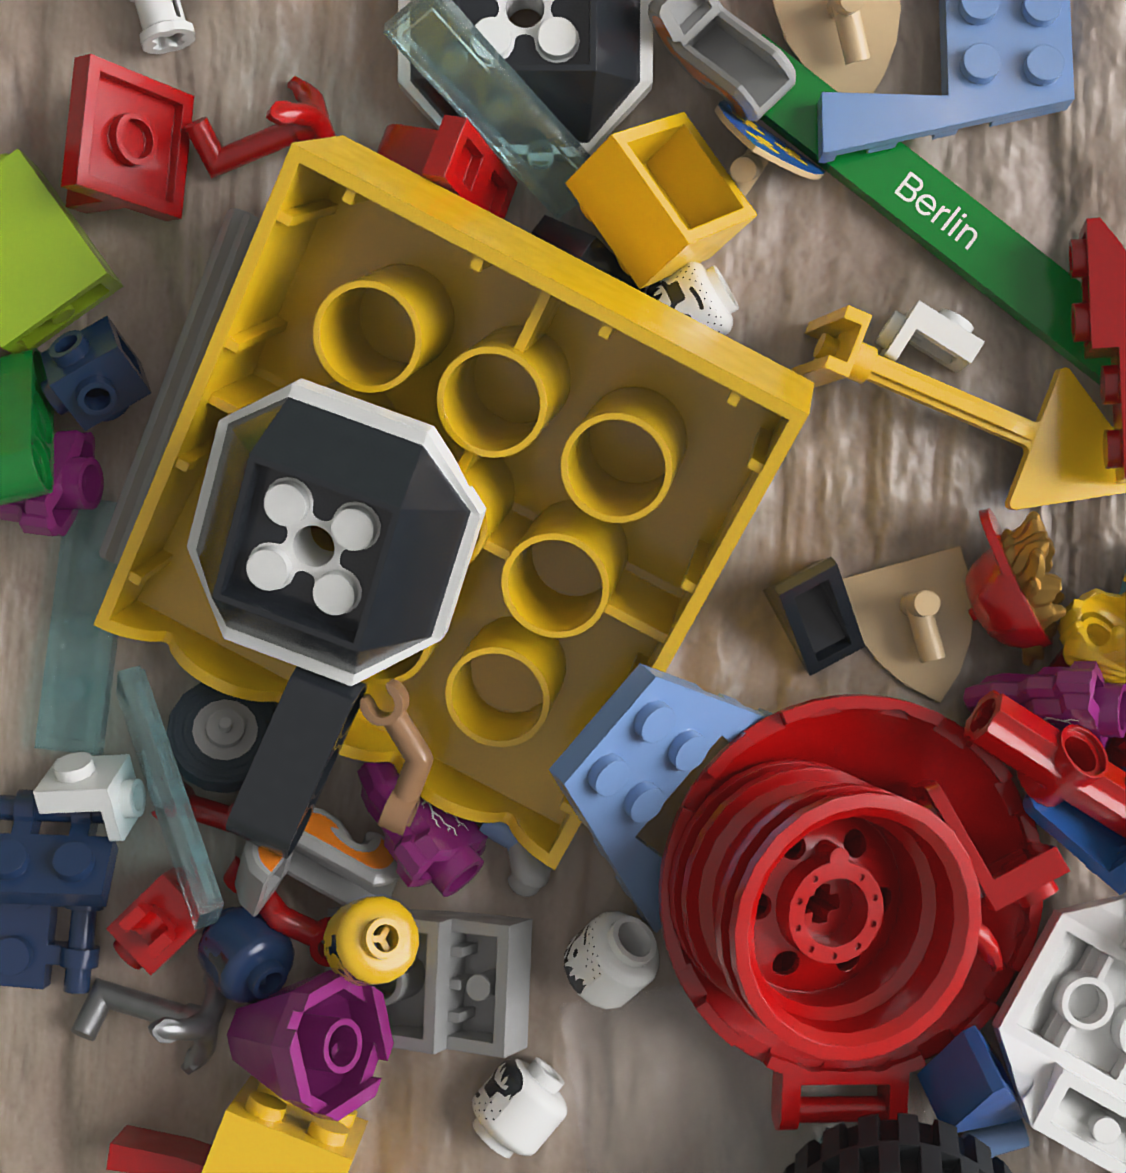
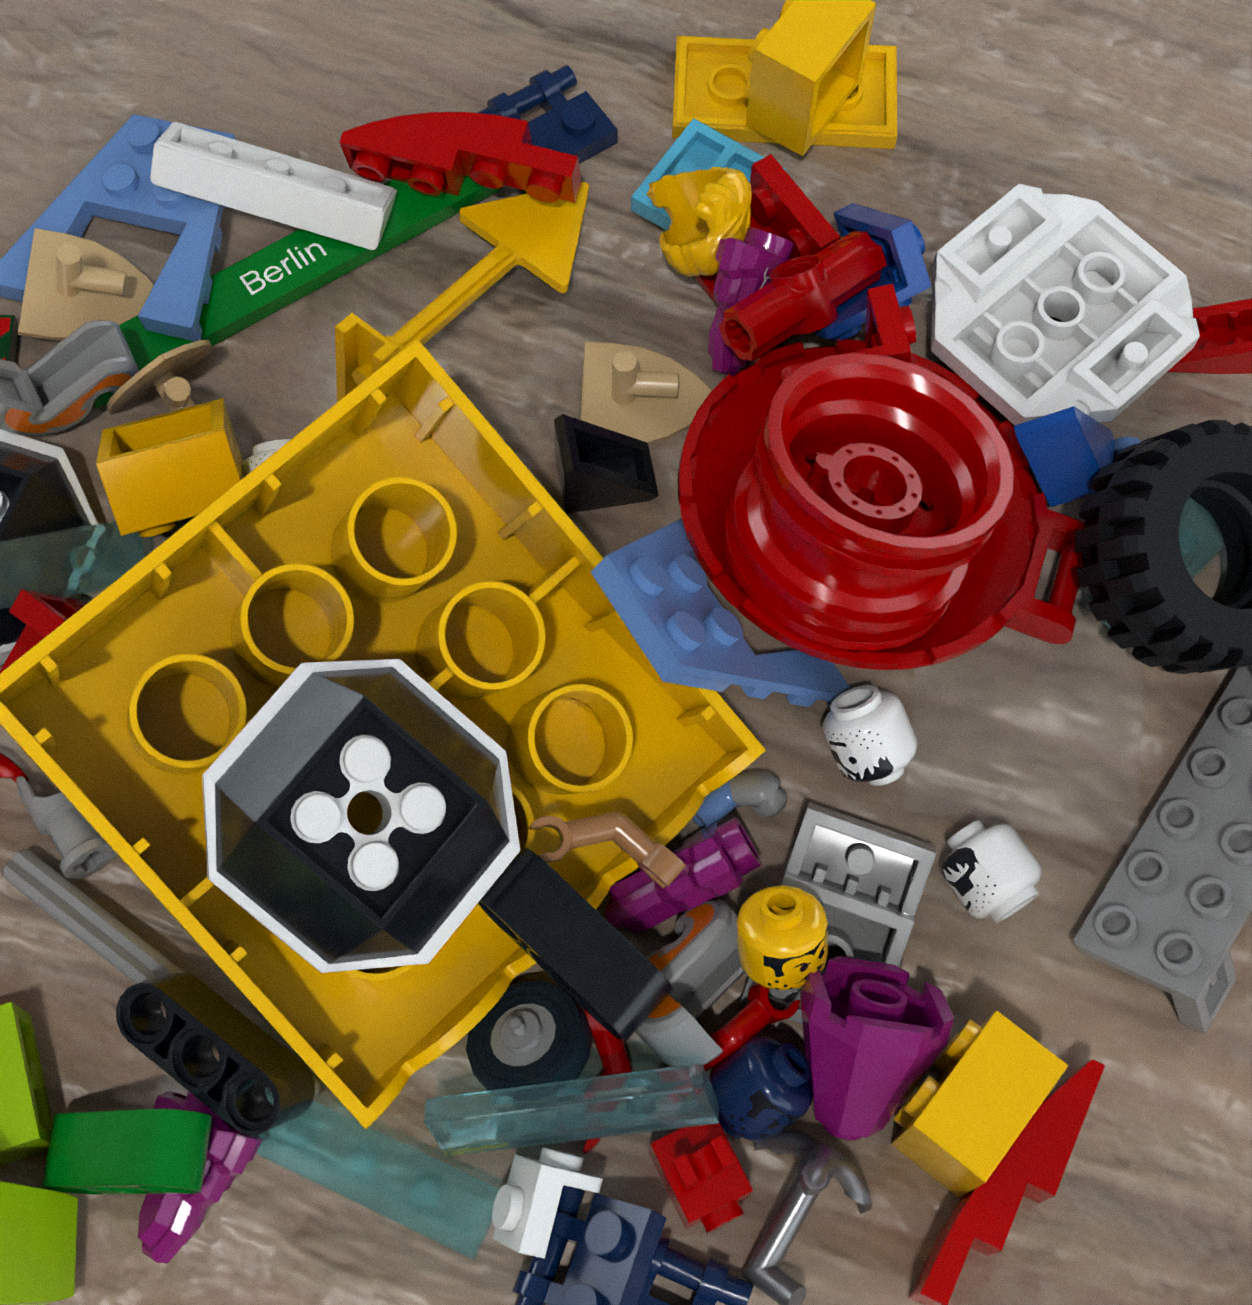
camera: 75 degrees left, 20 degrees down
dark blue brick [40,316,152,431] -> none
white bracket [874,300,985,373] -> none
hair [965,508,1066,666] -> none
none -> black beam [116,973,315,1135]
none -> white slope [150,122,397,250]

